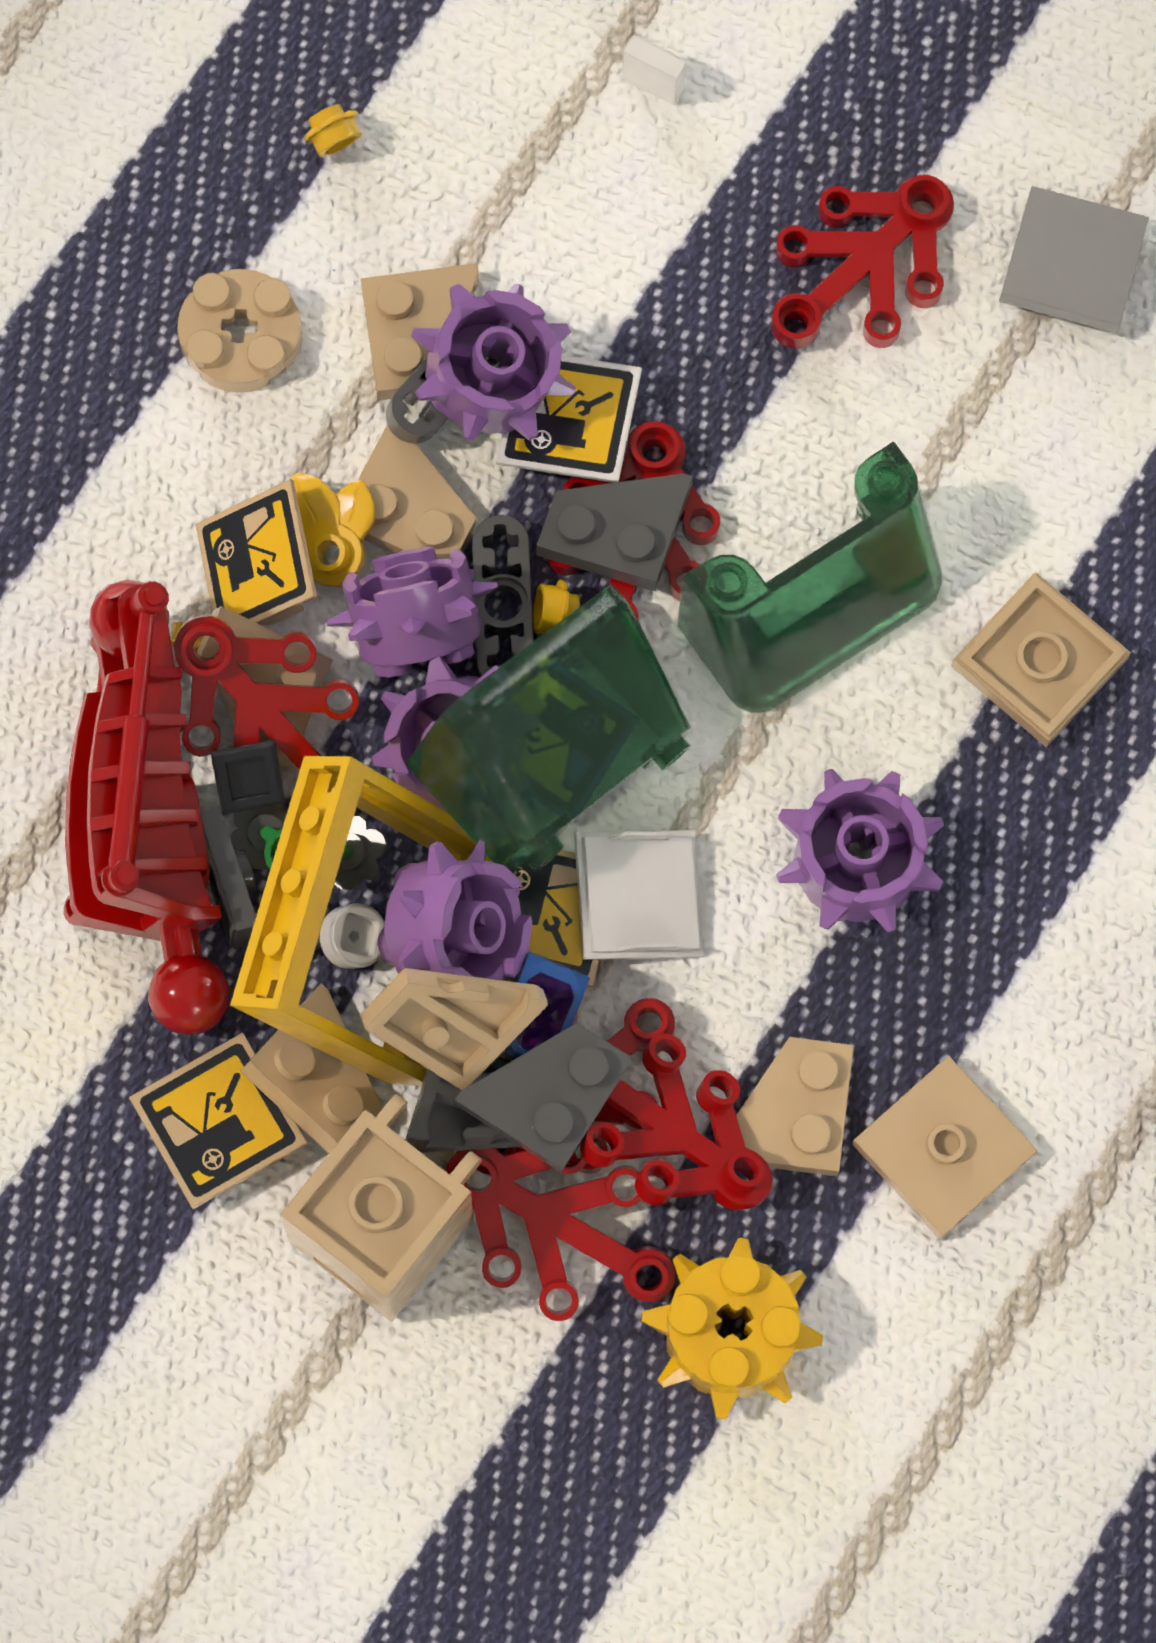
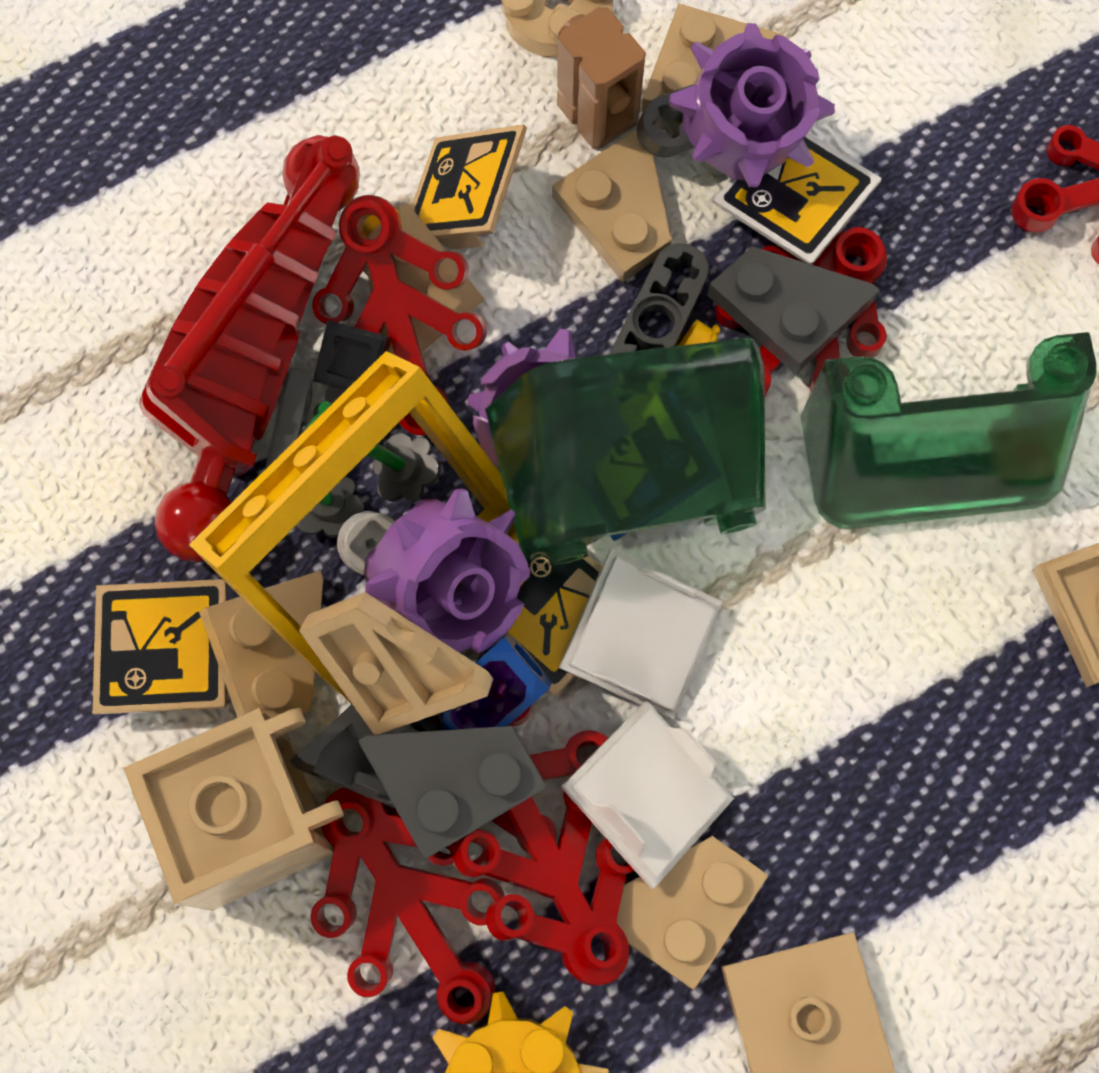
camera: 30 degrees right, 0 degrees up
yellow plate [291,473,376,588] -> none
medium lavender brick [326,547,498,677] -> none
medium lavender brick [776,769,944,932] -> none
none -> medium nougat brick [557,7,646,149]
none -> white piece [561,701,734,889]

